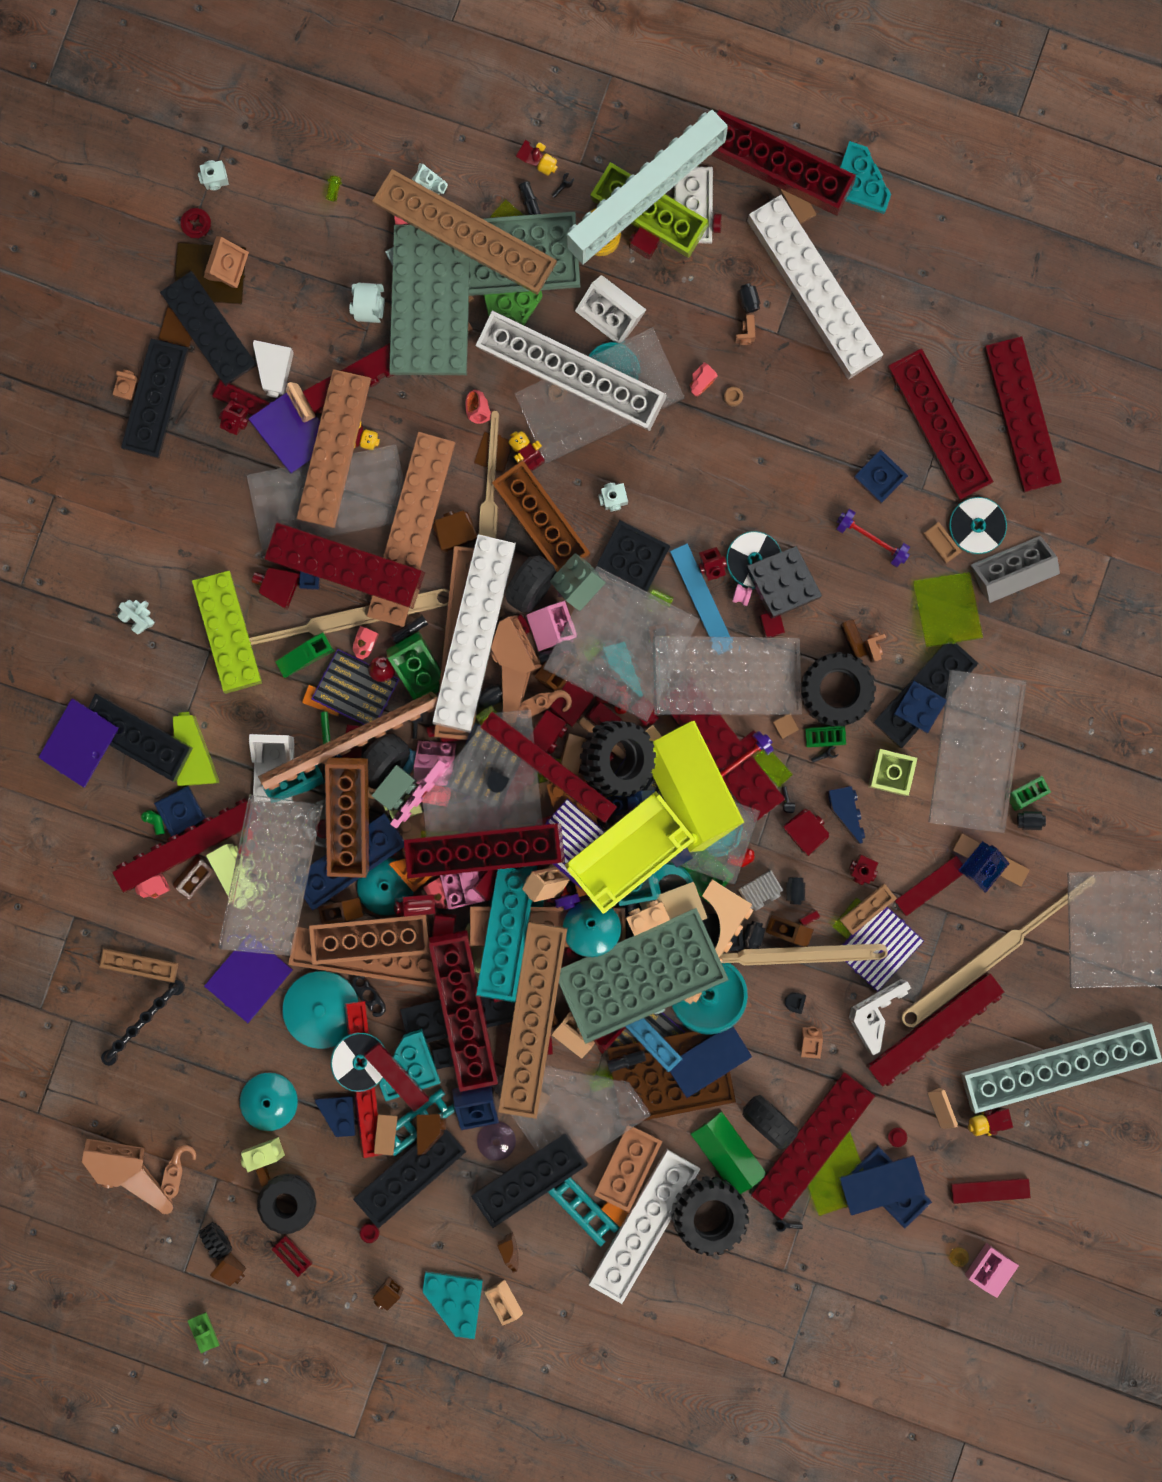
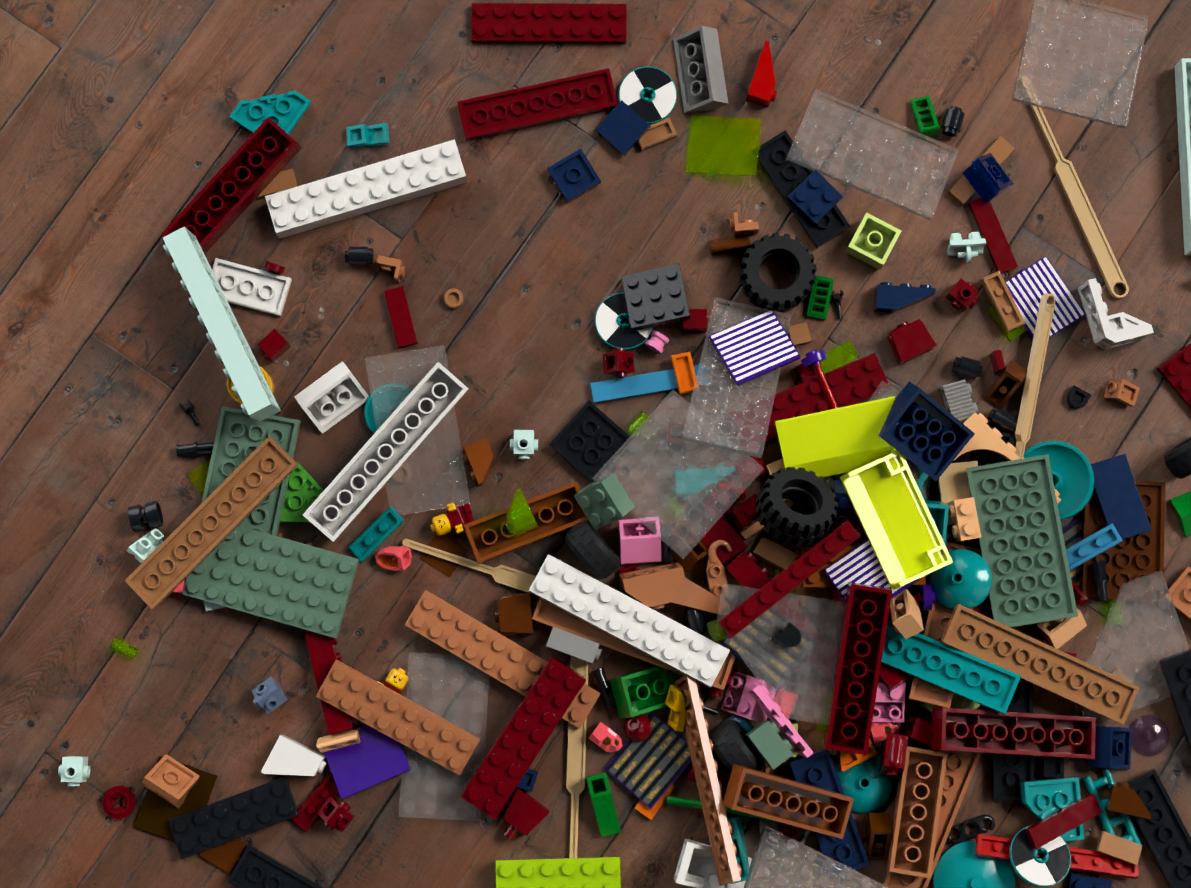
camera: 75 degrees left, 5 degrees down
light aqua brick [349,283,385,323] -> none
piece [516,140,558,176] -> none
lime brick [590,162,709,258] -> none
coral rock [690,362,718,397] -> none
black hand [782,786,795,813] -> none
dark purple axle [836,508,910,568] -> none
dark red brick [866,972,1005,1087] -> none
none -> black wheel [128,501,163,532]
none -> sand blue brick [252,676,288,714]
none -> teal slope [346,123,390,147]
none -> teal tile [348,506,405,562]
none -> dark red tile [384,286,418,348]
none -> dark orange slope [462,438,494,486]
none -> clear neon green slope [505,488,538,537]
none -> light grey brick [546,627,602,664]
none -> dark blue tile [596,100,651,156]
none -> yellow slope [665,685,686,732]
none -> orange tile [671,352,699,395]
none -> piece [709,309,801,386]
none -> red slope [746,40,777,107]
none -> dark blue slope [878,381,975,481]
none -> light aqua hips [947,232,986,263]

